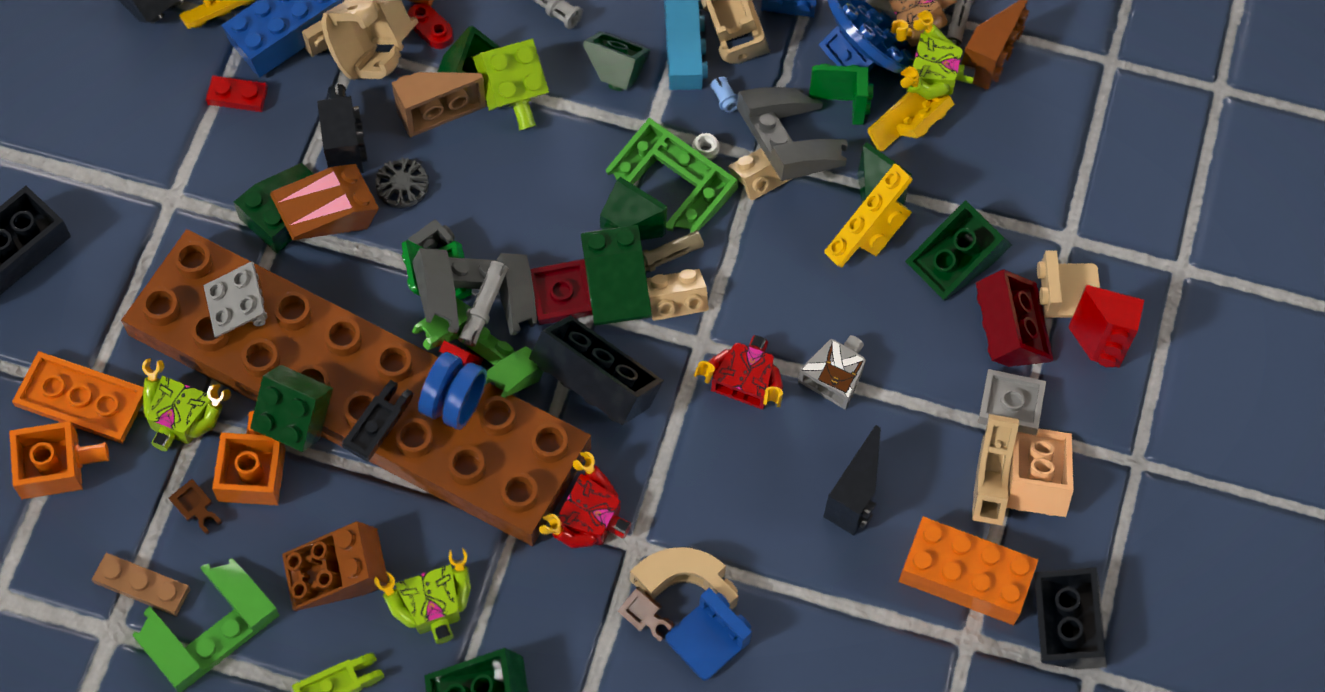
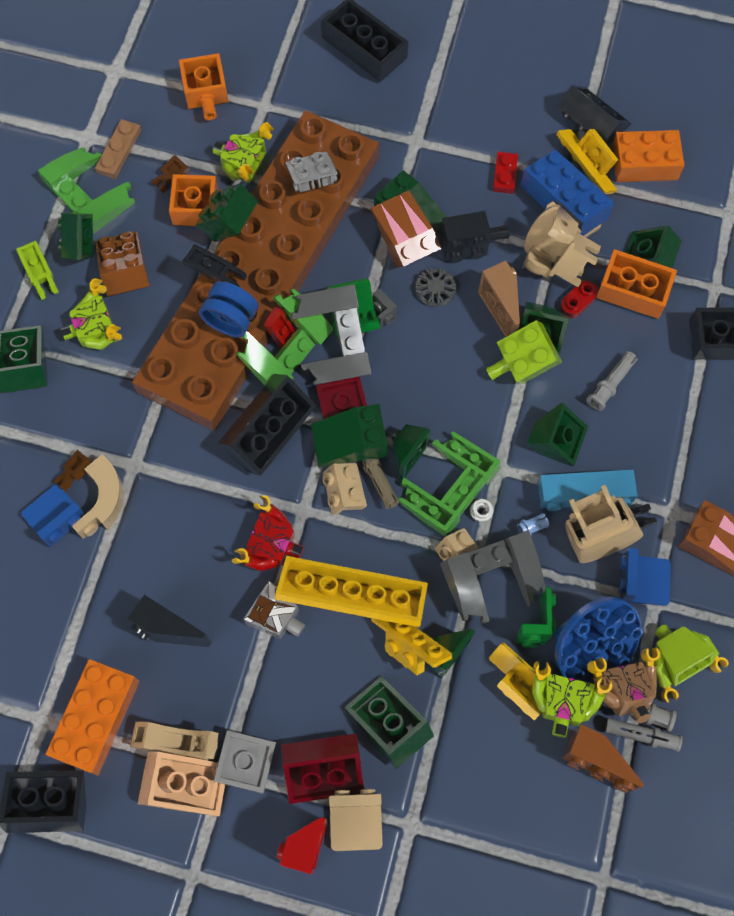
camera: 90 degrees right, 5 degrees up
orange plate [12,351,144,444] -> none
light grey pin [458,261,509,347] -> none
red torso [539,452,631,548] -> none
none -> dark green slope [58,212,93,260]
none -> yellow arch [275,556,428,627]

